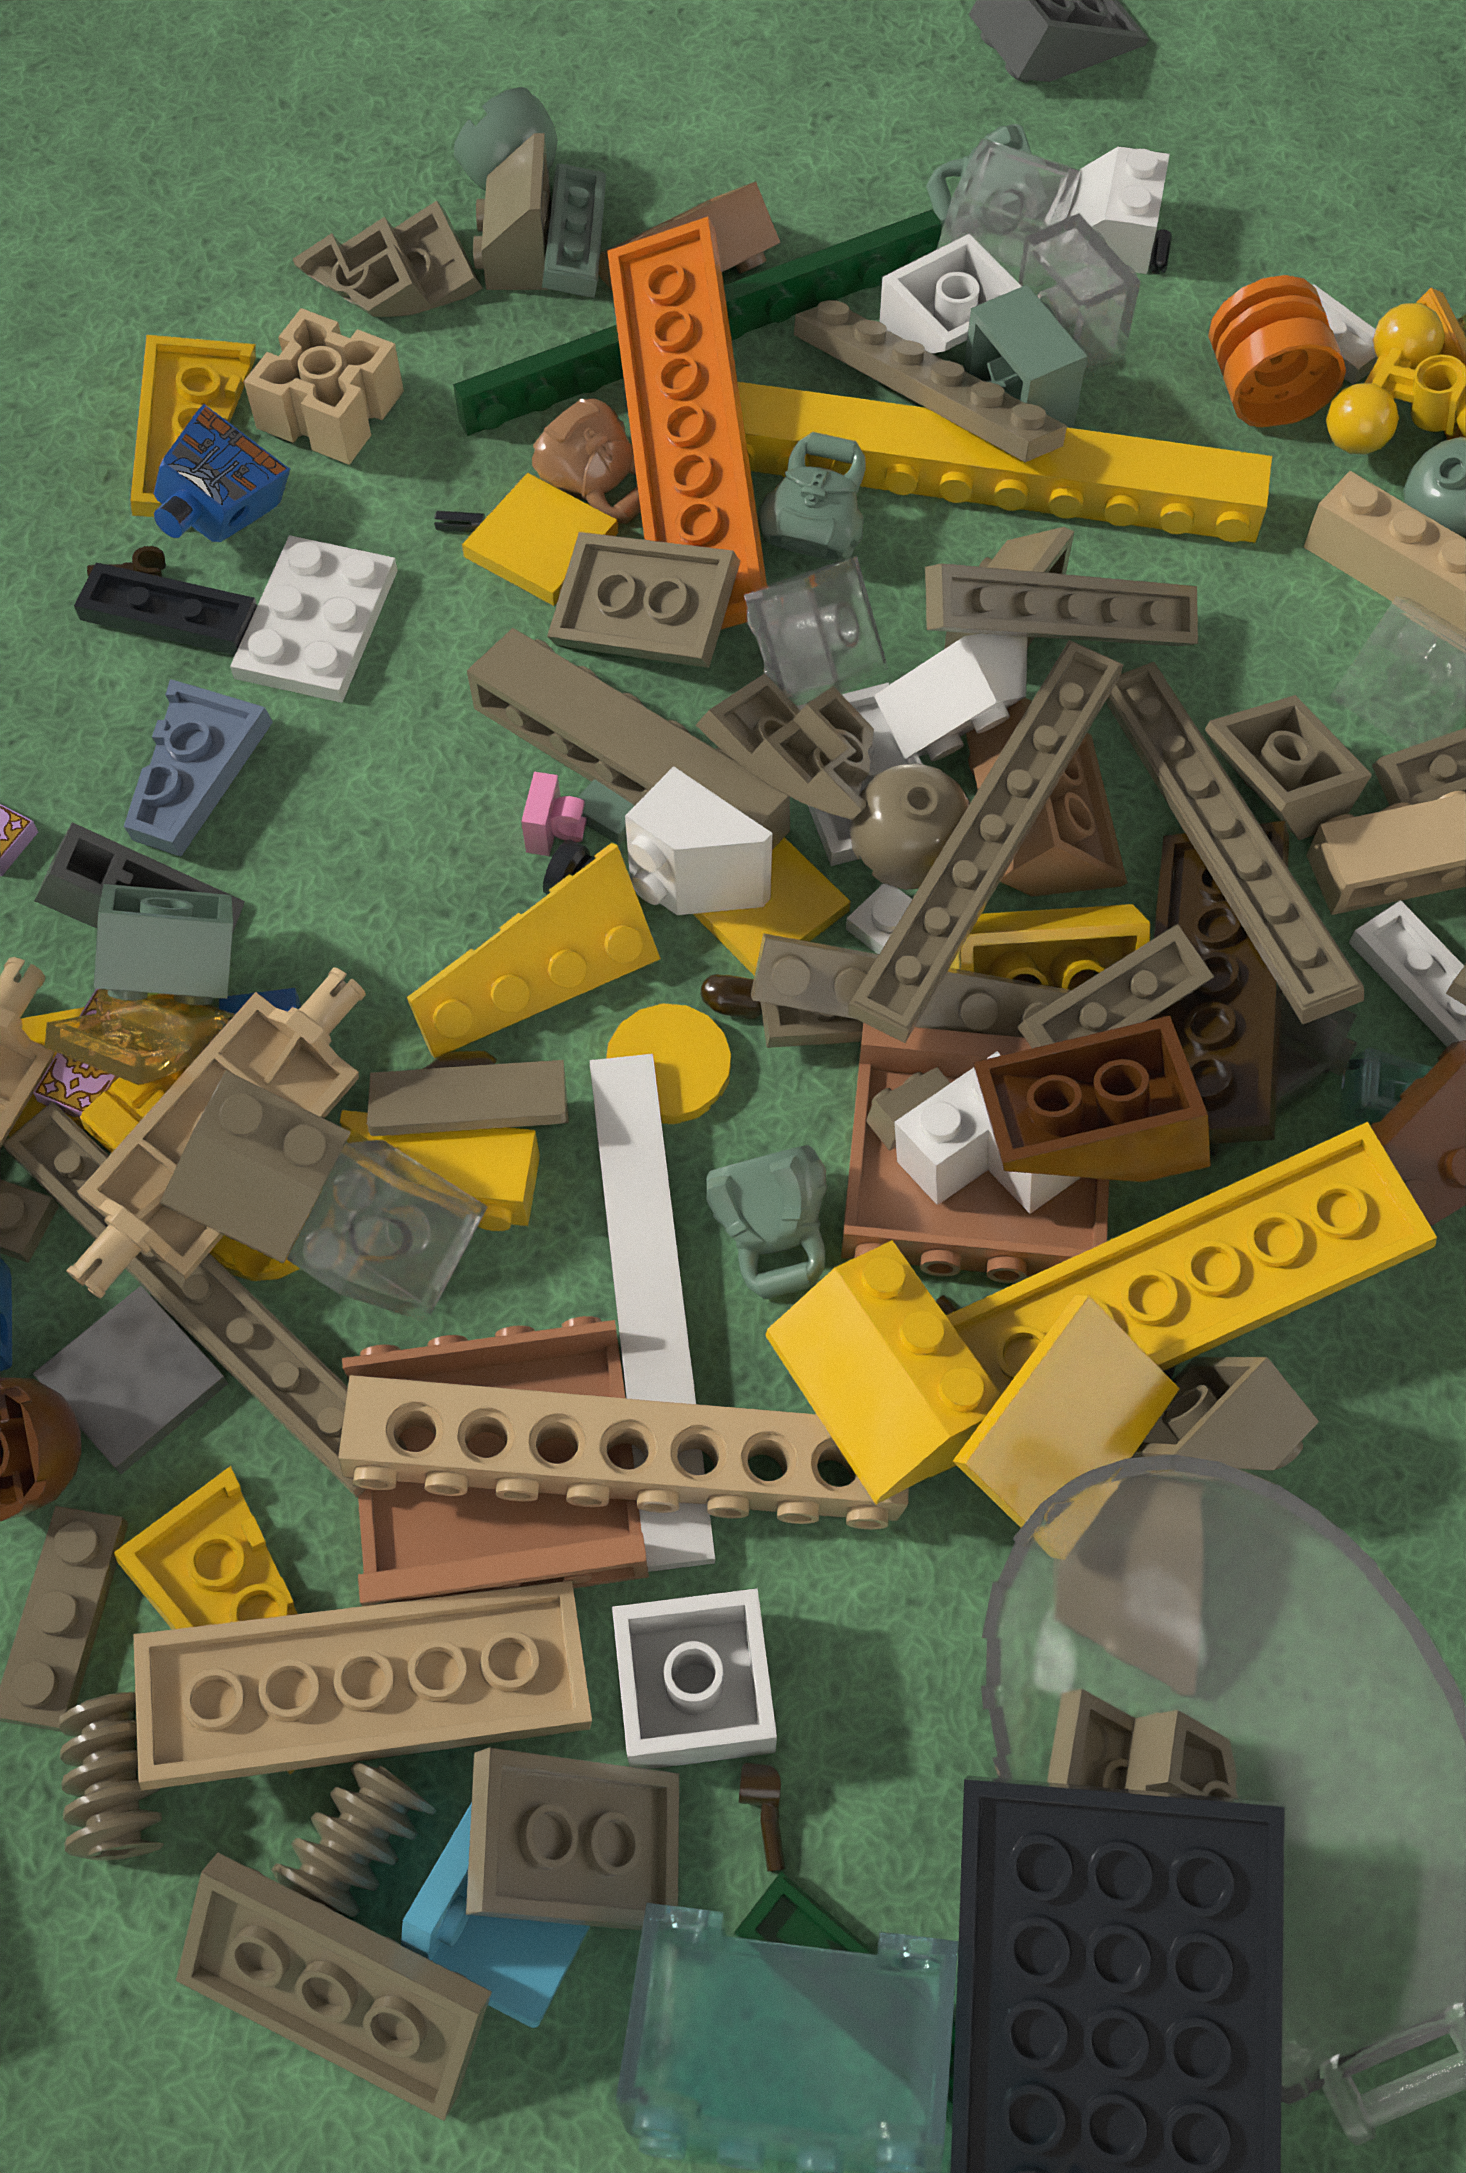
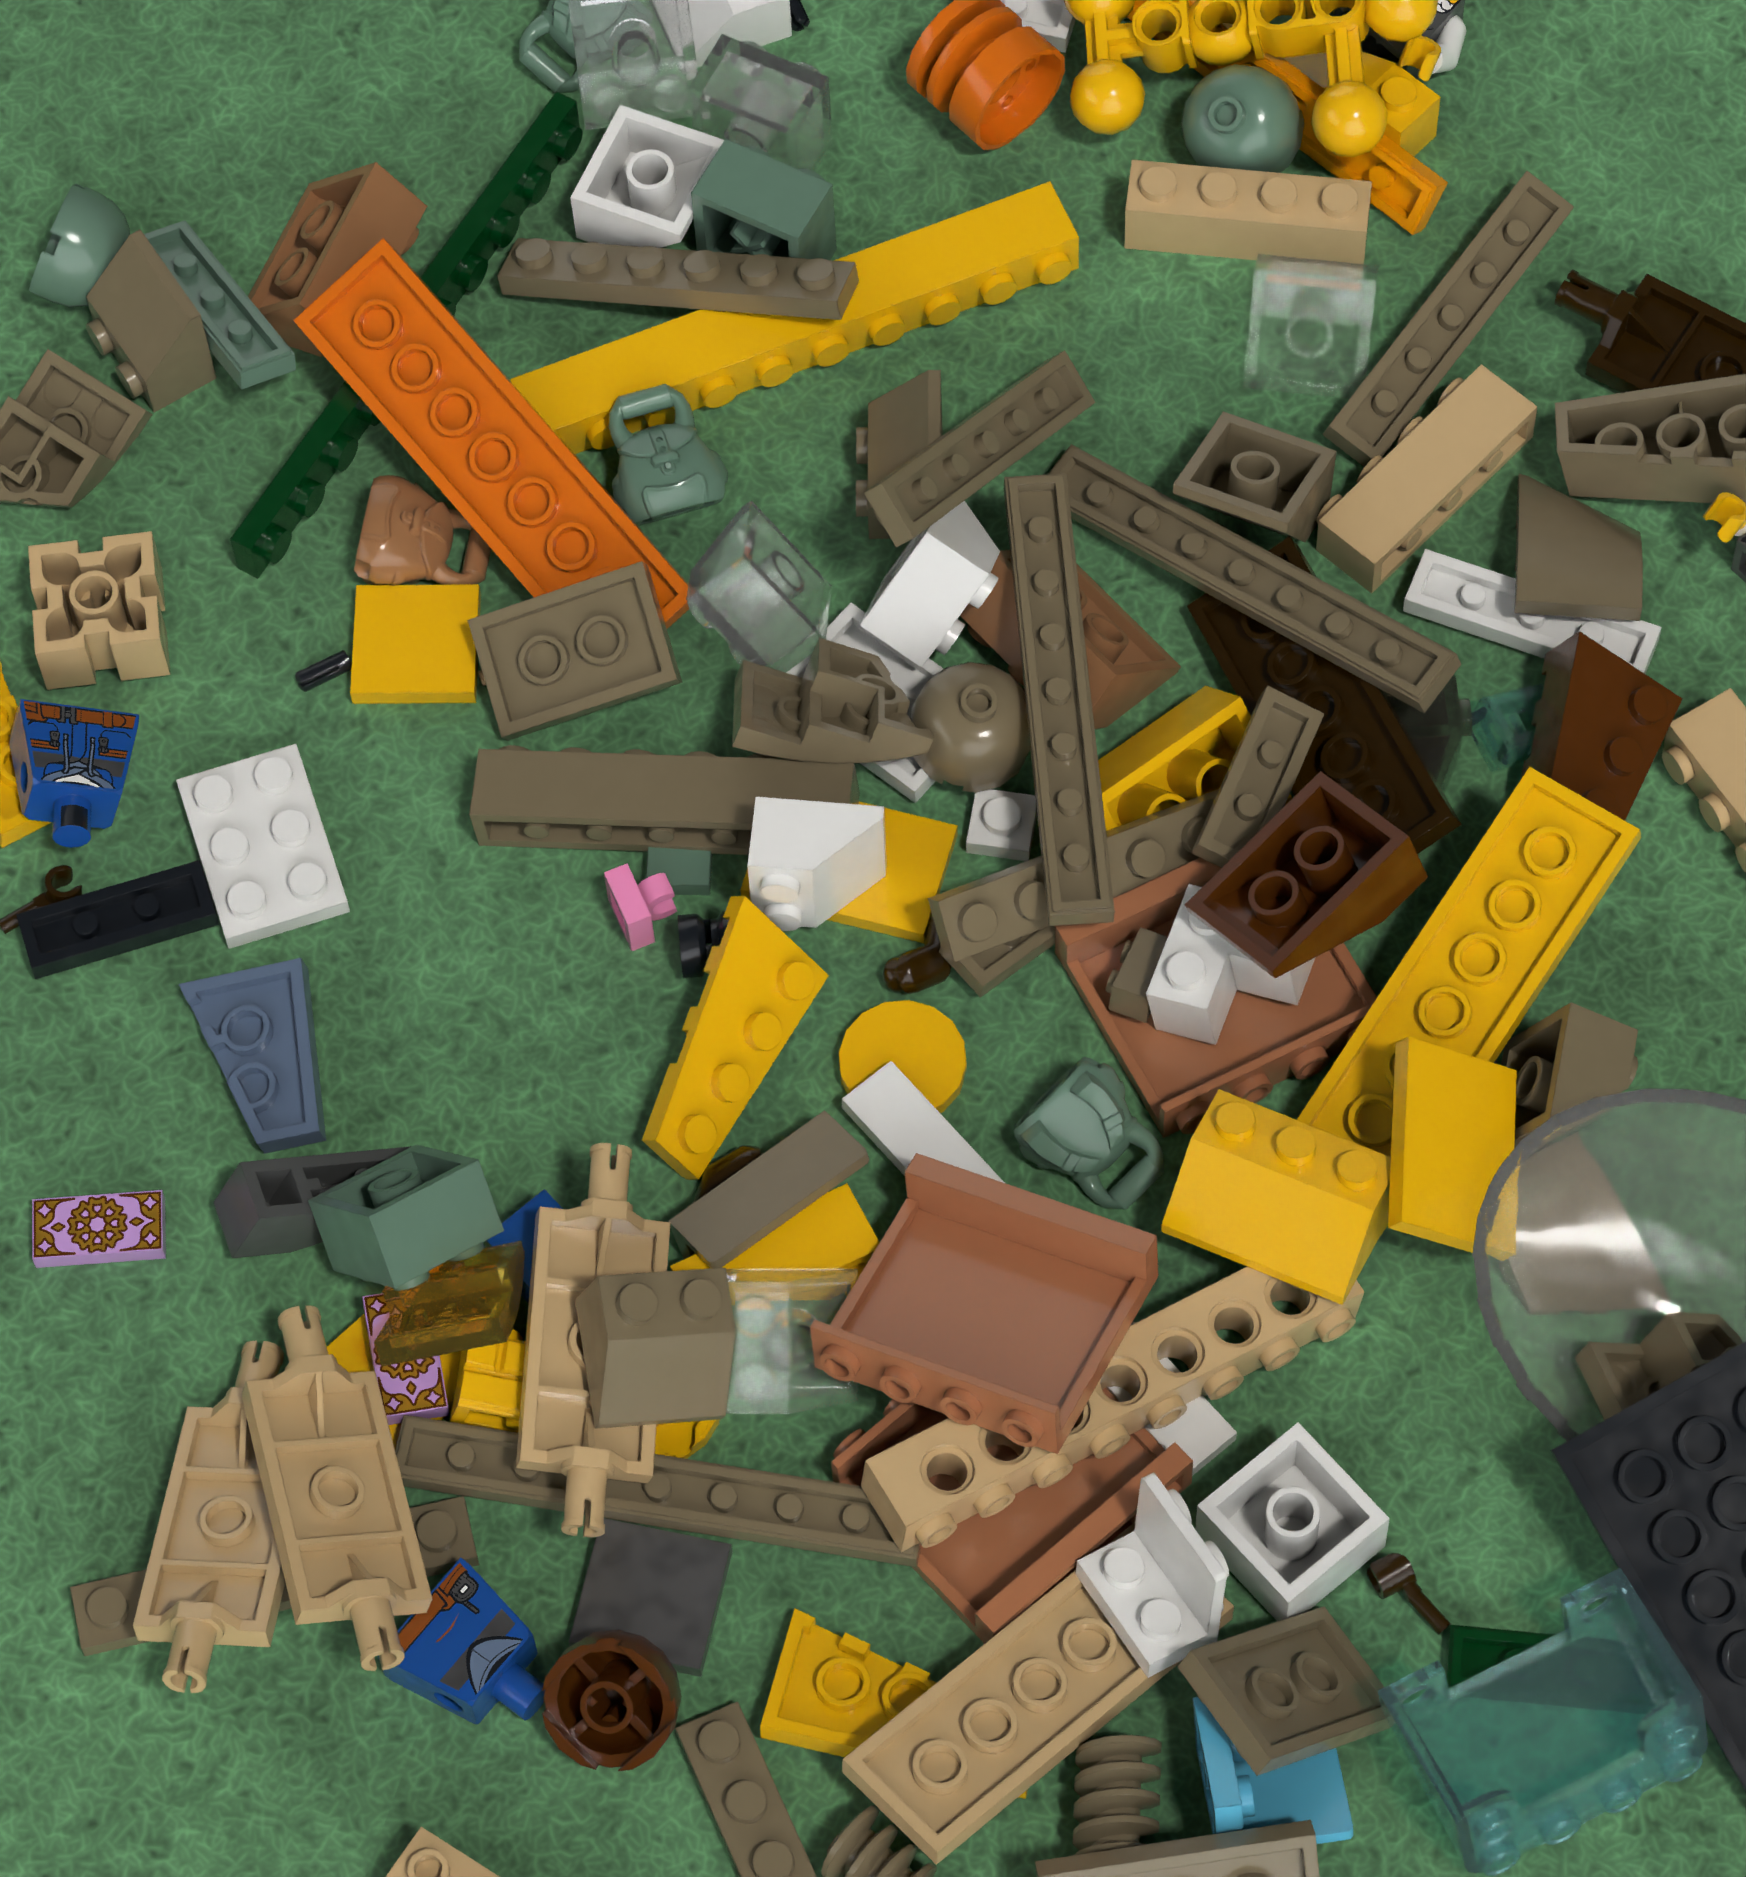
camera: 30 degrees left, 0 degrees up
none -> nougat panel [810,1153,1159,1454]
none -> white bracket [1075,1472,1229,1678]

